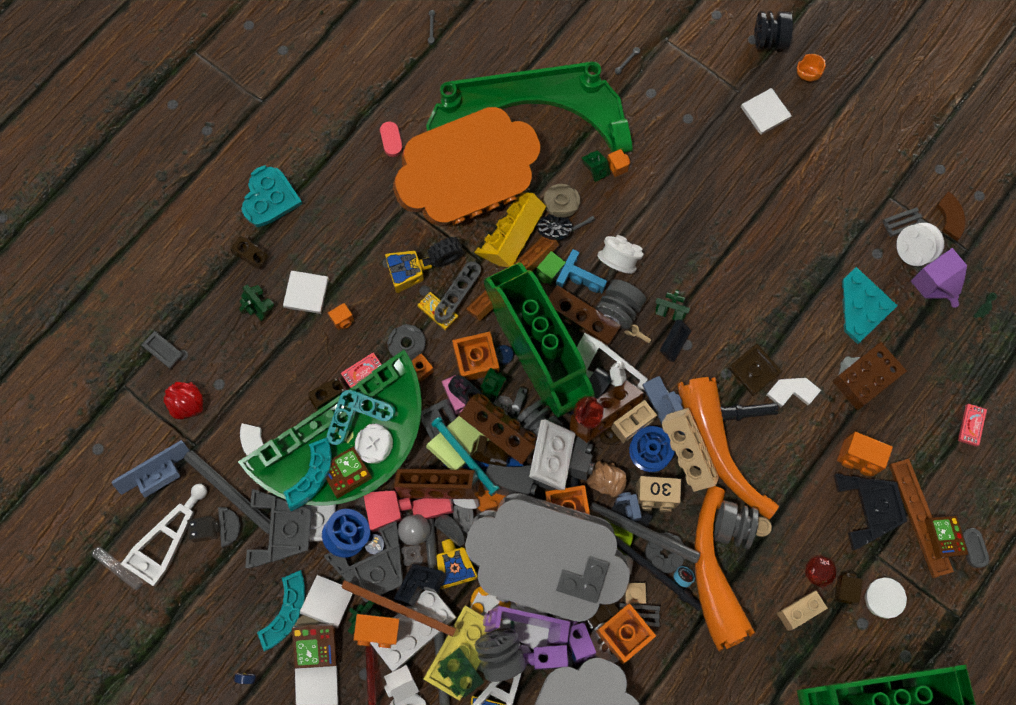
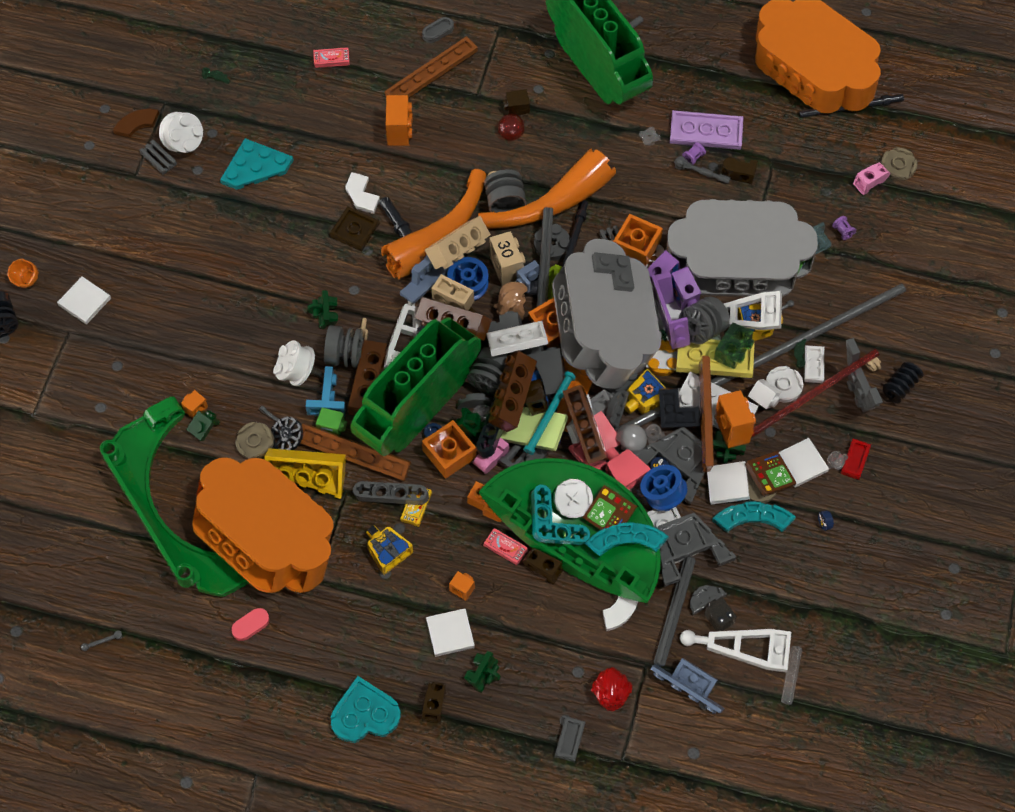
camera: 110 degrees left, 10 degrees down
dark grey tile [387,324,426,361] -> none
black tyre [427,237,464,267] -> none
clear red hair [573,396,604,429] -> none
white plate [610,361,626,386] -> none
dark grey hinge [615,47,640,74] -> none
black plate [659,320,691,362] -> none
tile [674,566,695,587] -> none
tan brick [777,591,828,631] -> none
reddish brown piece [832,342,907,411] -> none
black wing [833,474,907,551] -> none
white tile [865,578,907,619] -> none
medium lavender piece [911,248,967,307] -> none
reddish brown tile [925,516,969,559] -> none

